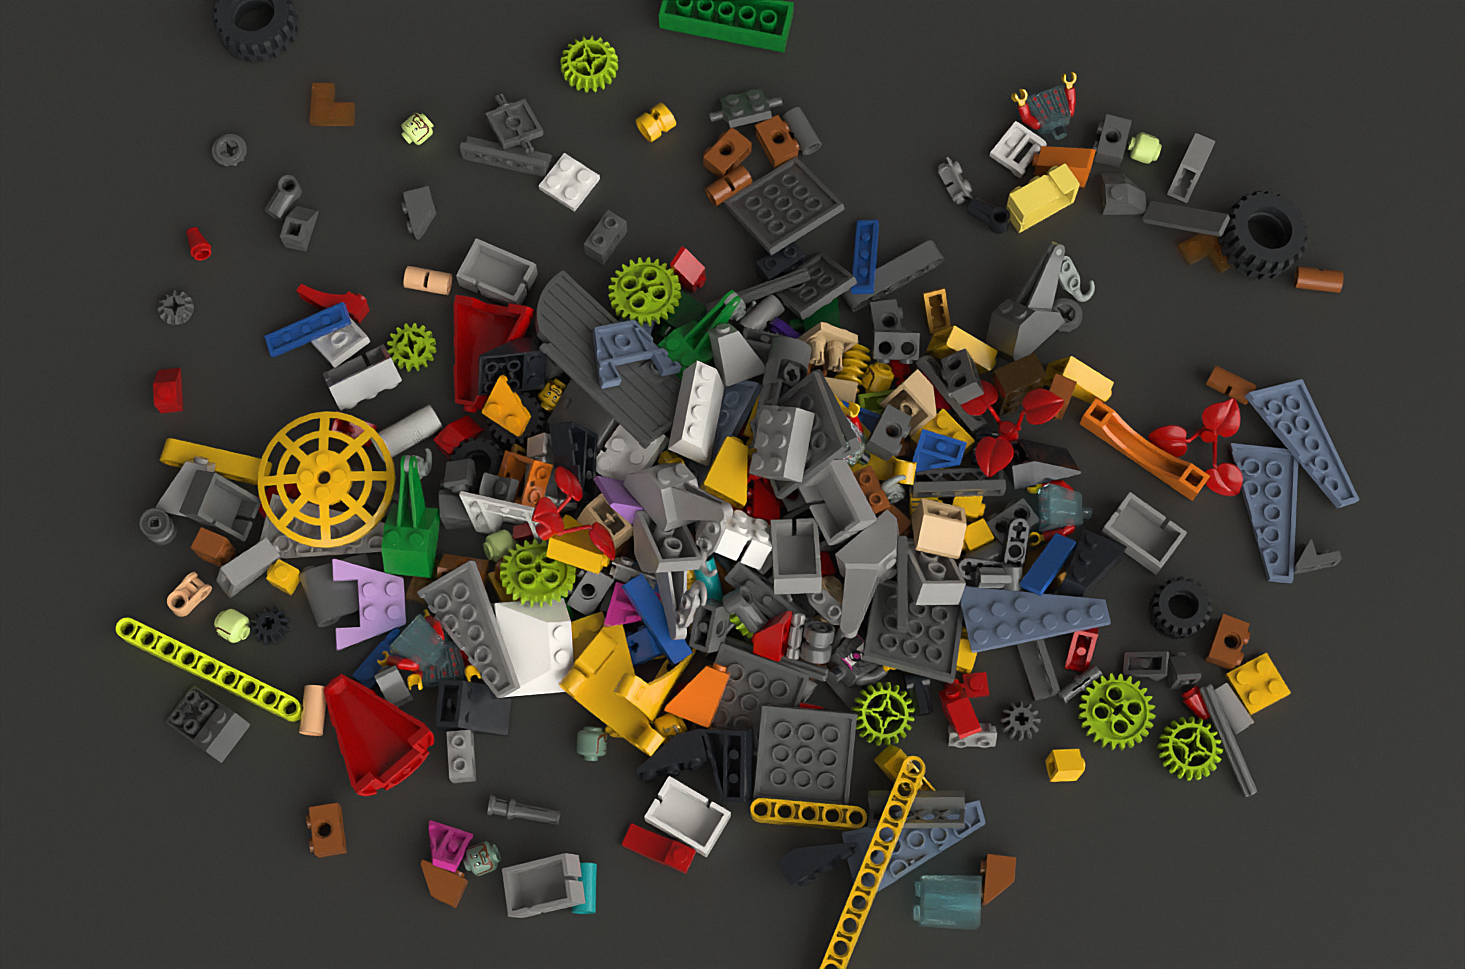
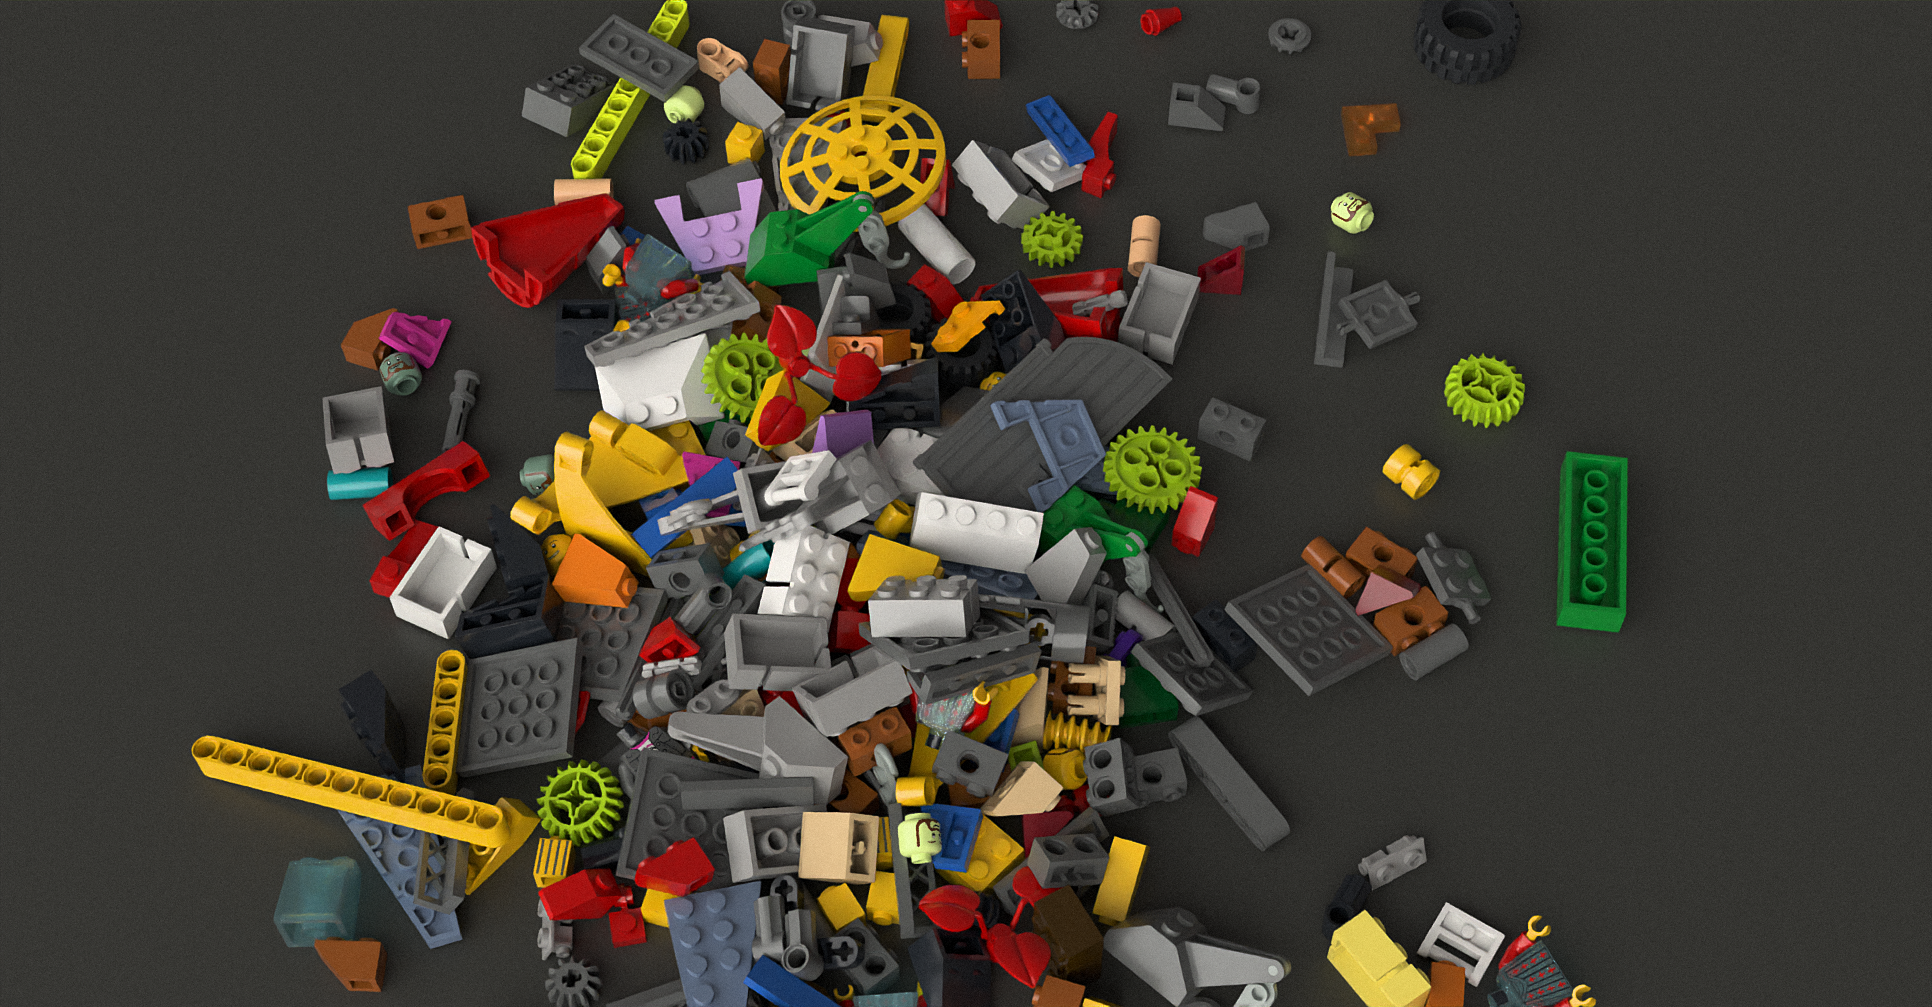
camera: 85 degrees right, 15 degrees down
light grey brick [447,730,476,783] -> none
white plate [539,153,600,212] -> none
blue tile [851,220,879,294] -> none
pearl gold slope [920,287,951,334] -> none
none -> red arch [363,441,490,541]
none -> yellow brick [533,836,576,888]
none -> dark grey plate [579,14,699,103]
none -> red slope [634,837,715,897]
none -> white plate [764,450,837,506]
none -> dark grey piece [782,909,824,981]
none -> yellowish green head [898,813,942,864]
none -> dark orange brick [962,20,1000,79]
none -> light grey axle [1072,290,1128,317]
none -> dark red slope [1197,245,1245,295]
none -> slope [1355,565,1421,616]

